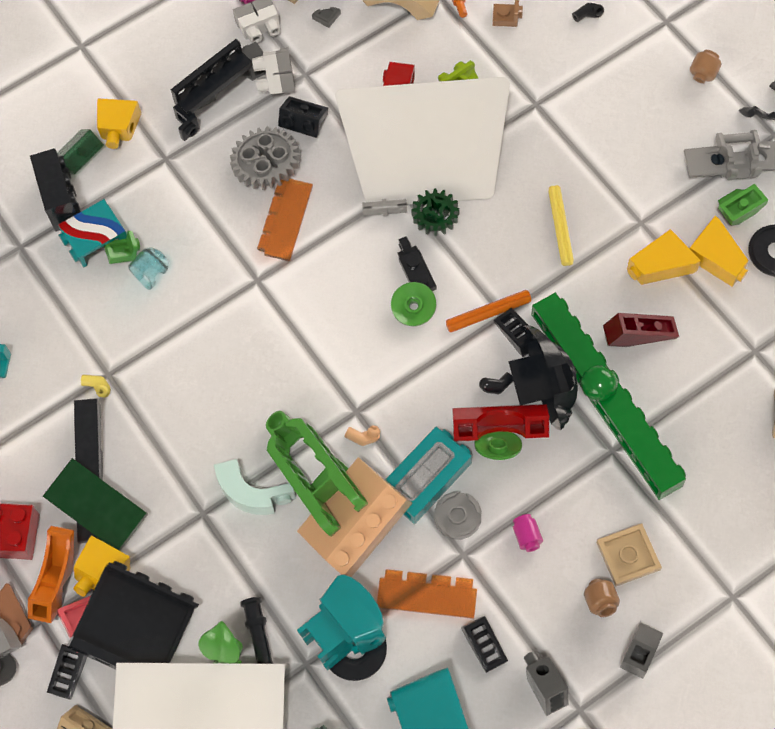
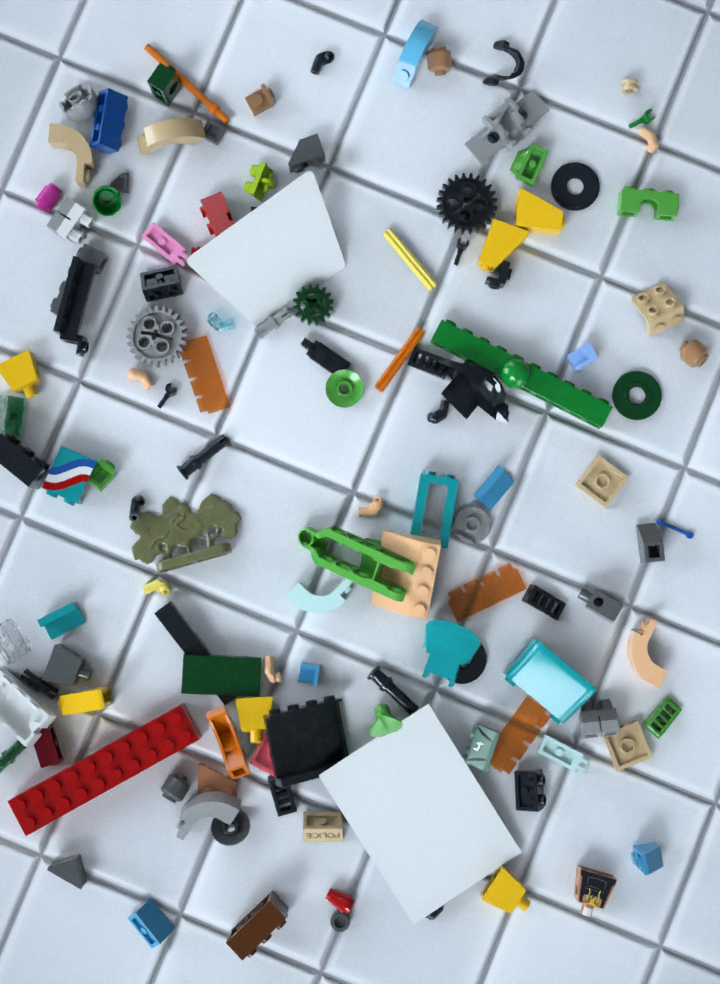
camera: 40 degrees left, 20 degrees up
clear light blue helmet [128,247,169,290] -> none
hips [252,47,295,94] -> none
red arch [452,404,549,441] -> none
bright green dish [475,432,522,460] -> none
dark pink brick [513,514,543,552] -> none
medium nougat head [584,579,620,617] -> none
dark red slope [603,313,679,347] -> none
none -> green hair [92,185,121,216]
none -> light nougat arm [126,368,154,390]
none -> black arm [129,495,145,522]
none -> olive plant [130,494,242,573]
none -> bright pink hinge [141,222,188,267]
none -> black hand [157,383,177,409]
none -> black pin [176,434,230,480]
none -> dark grey tile [204,119,226,146]
none -> clear light blue arm [207,312,235,331]
none -> light nougat arm [264,656,282,684]
none -> dark grey slope [288,134,326,173]
none -> dark azure panel [298,662,320,686]
none -> medium azure arch [392,19,439,88]
none -> black gear [436,173,498,235]
none -> black hand [454,237,469,266]
none -> dark azure panel [473,465,514,510]
none -> black bracket [485,261,512,290]
none -> light blue panel [567,342,598,372]
none -> dark green piece [612,371,662,420]
none -> blue hinge [656,518,694,539]

